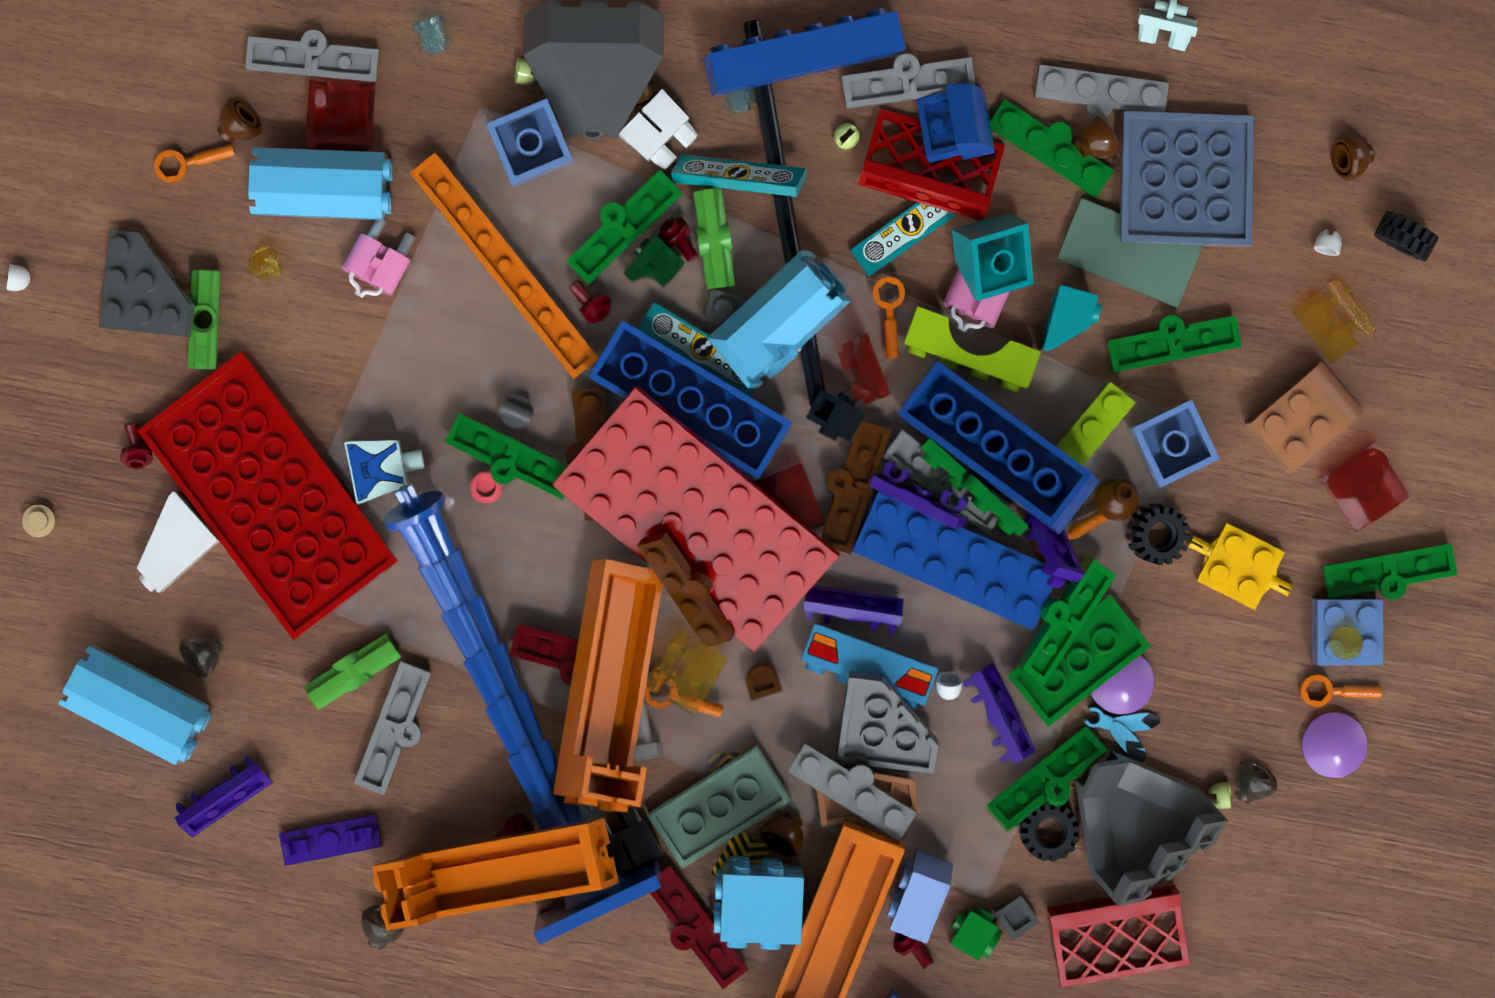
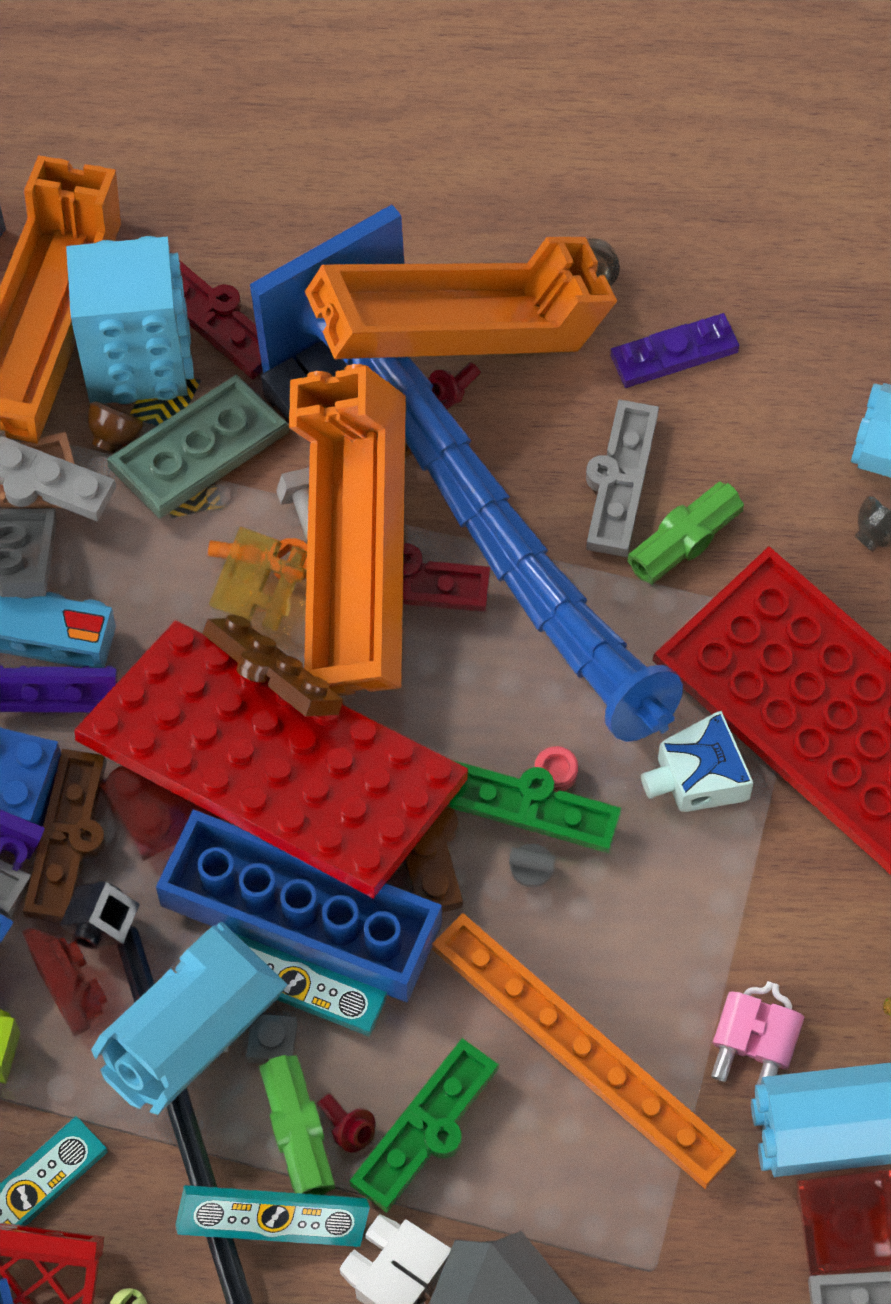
camera: 175 degrees right, 25 degrees down
dark purple plate [175,756,273,838] -> none
medium blue brick [486,98,574,188] -> none
dark red plate [569,280,611,324] -> none
dark green brick [623,235,685,289] -> none
reddish brown tile [746,664,783,701] -> none
orange piece [872,277,905,359] -> none

